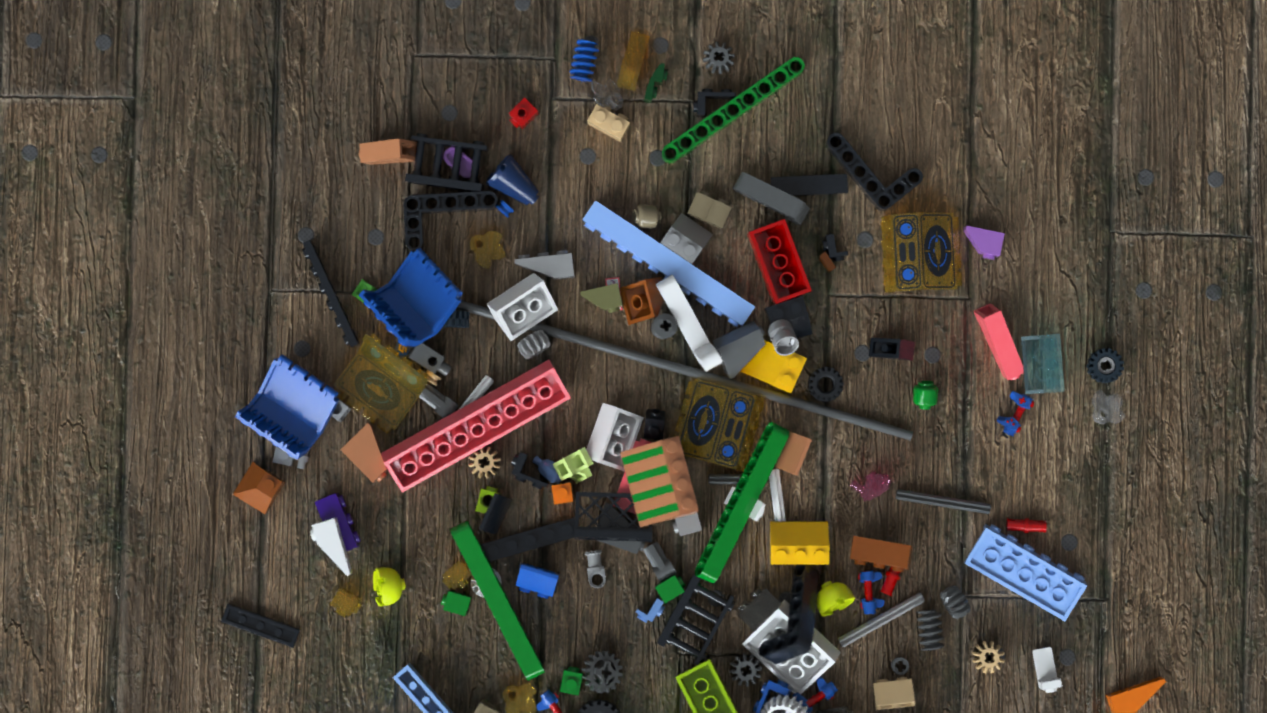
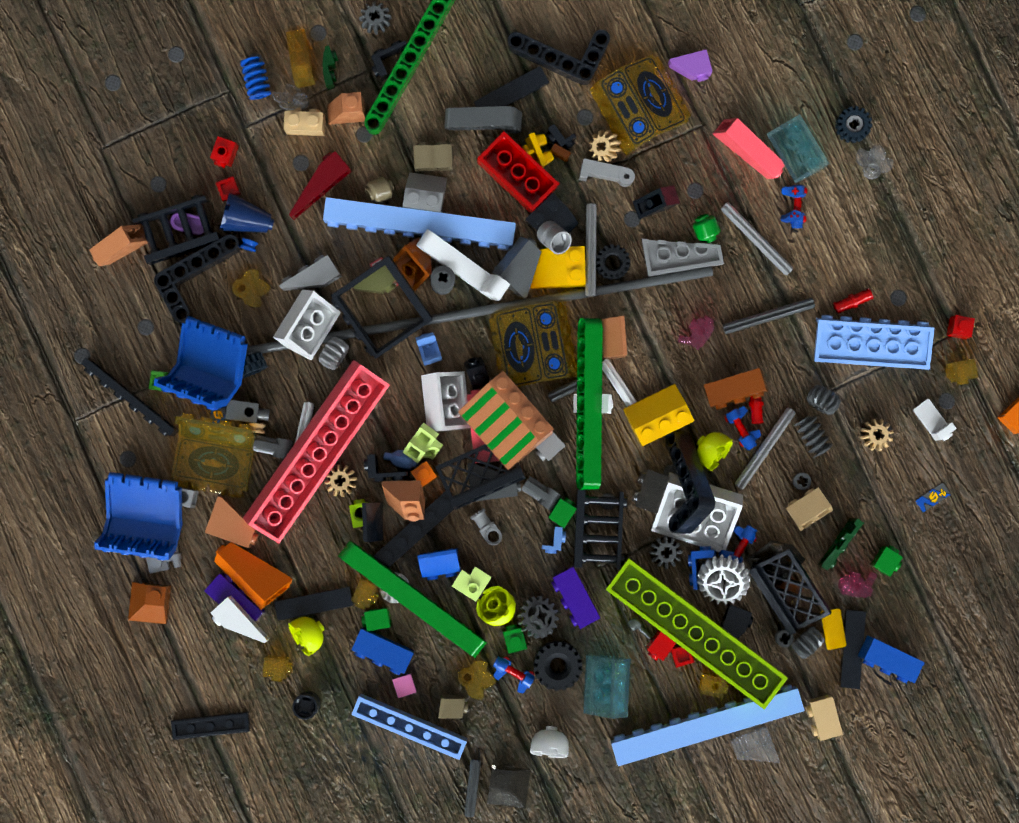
camera: 20 degrees left, 0 degrees up
none -> orange slope [214,542,293,610]
none -> red tile [216,176,241,201]
none -> black tile [274,586,354,621]
none -> dark red slope [289,151,352,220]
none -> black wheel [292,691,321,720]
none -> nougat slope [327,92,366,125]
none -> black window [331,255,433,359]
none -> blue brick [351,627,415,675]
none -> nougat slope [381,480,425,521]
none -> bright pink tile [392,673,417,698]
none -> medium blue bracket [416,332,442,366]
none -> yellowish green brick [452,566,491,602]
none -> neon yellow cylinder [476,586,516,626]
none -> yellow hips [522,133,554,168]
none -> dark purple brick [551,566,600,629]
none -> light grey leg [579,158,635,187]
none -> light grey axle [585,203,597,297]
none -> tan gear [588,130,621,162]
none -> light grey wing [641,239,724,277]
none -> light grey axle [721,202,793,275]
none -> red brick [946,315,975,339]
none -> clear yellow brick [946,359,978,385]

